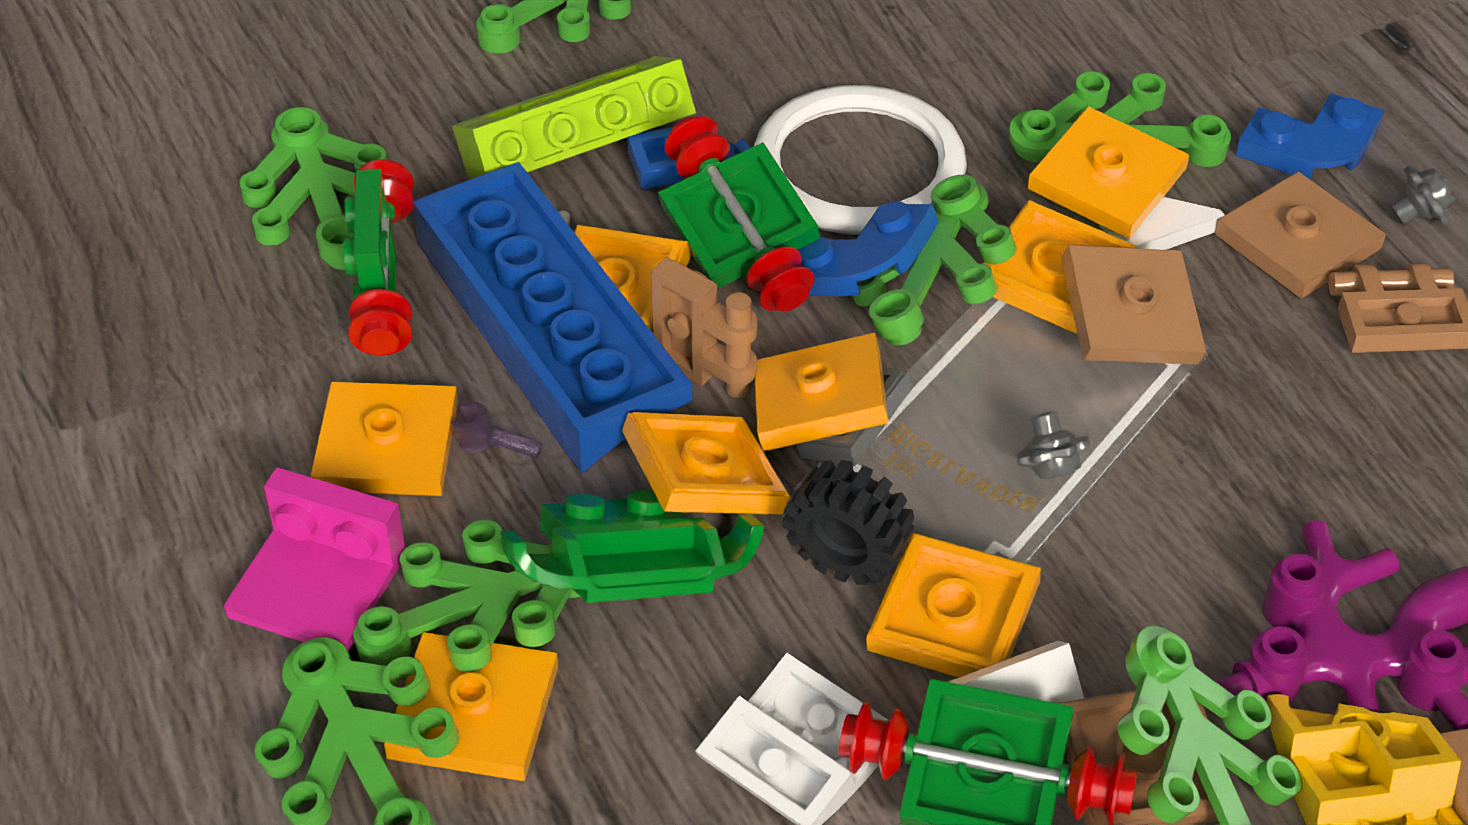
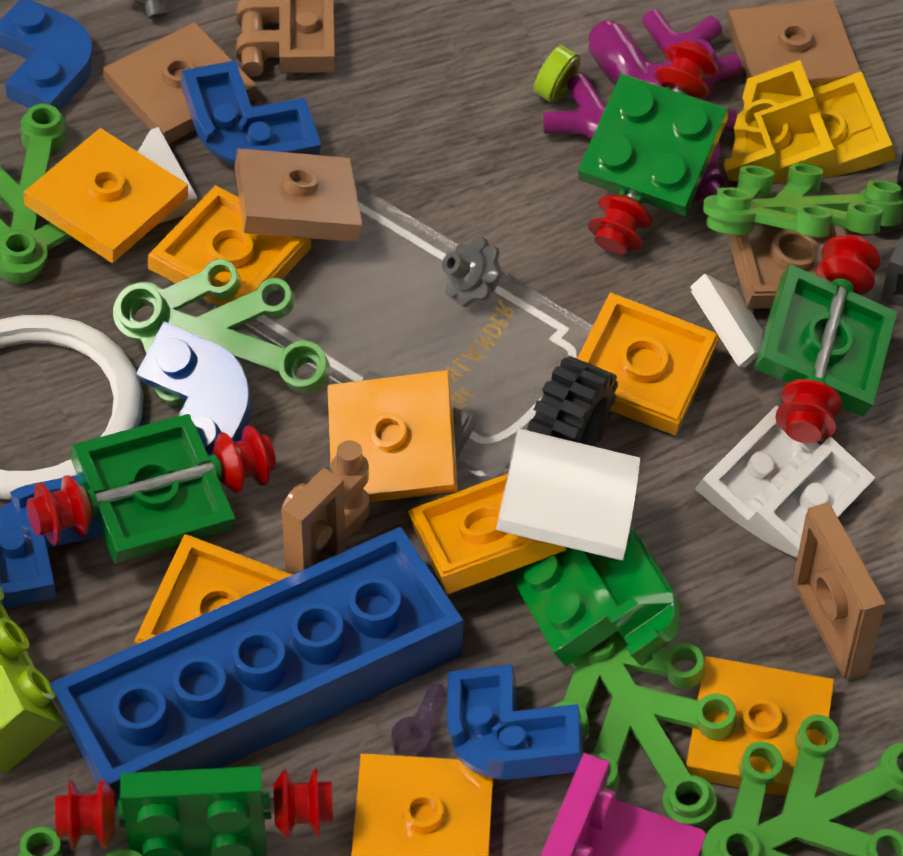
camera: 90 degrees left, 5 degrees up
none -> blue plate [180,61,321,165]
none -> blue plate [447,664,583,779]
none -> white slope [496,428,640,560]
none -> lime tile [534,45,581,103]
none -> green plate [578,41,728,254]
none -> medium nougat plate [792,502,886,682]

